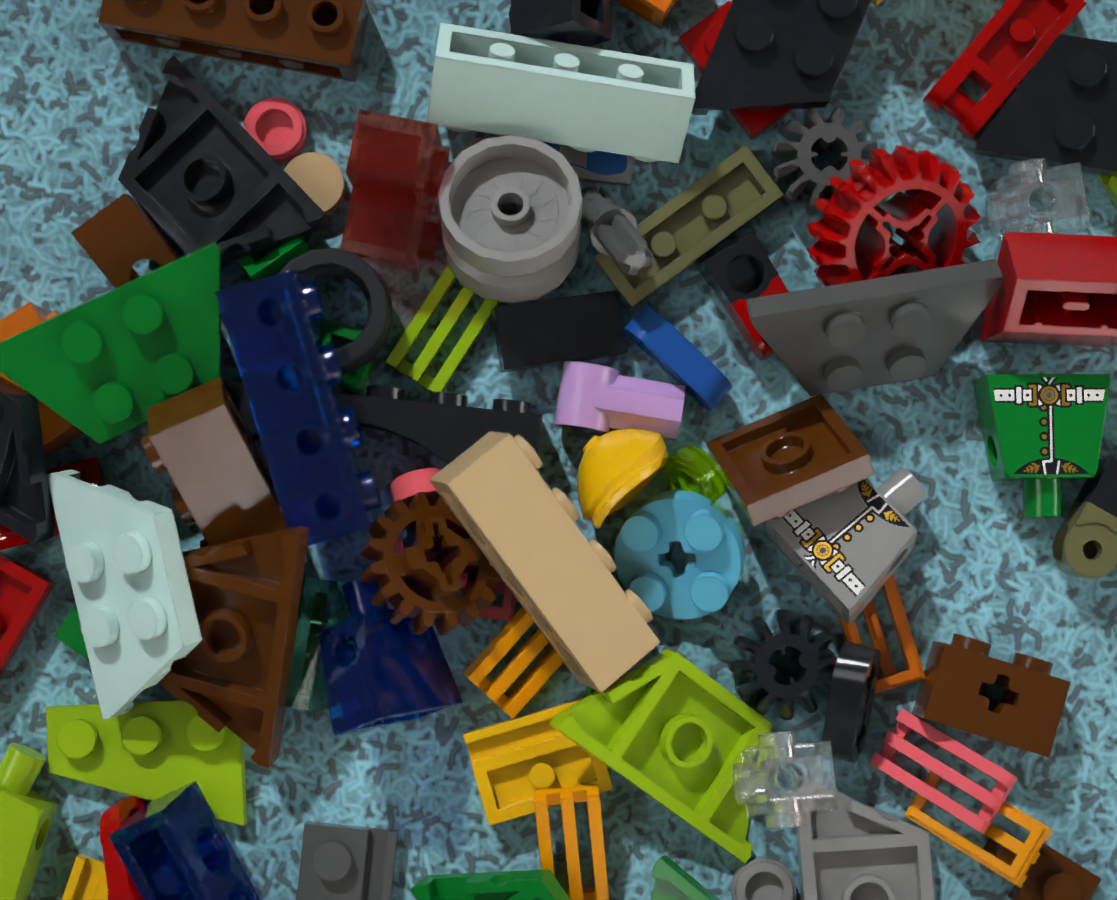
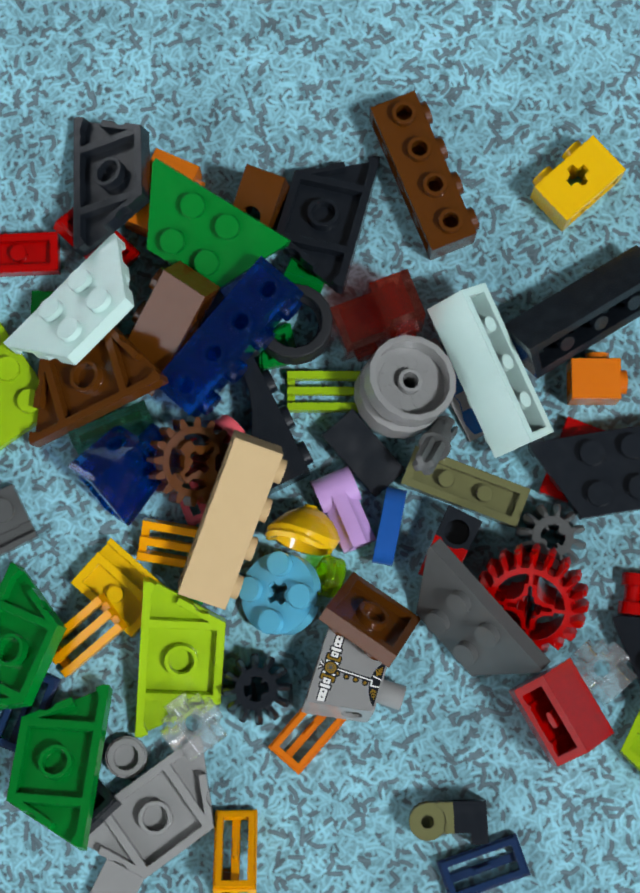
camera: 65 degrees right, 5 degrees down
coral tile [243,98,308,163] -> none
tan tile [284,152,346,215] -> none
black beam [821,641,880,764] -> none
coral tile [869,709,1018,835] -> none
reddish brown brick [912,633,1071,757] -> none
green torso [974,374,1110,518] -> none

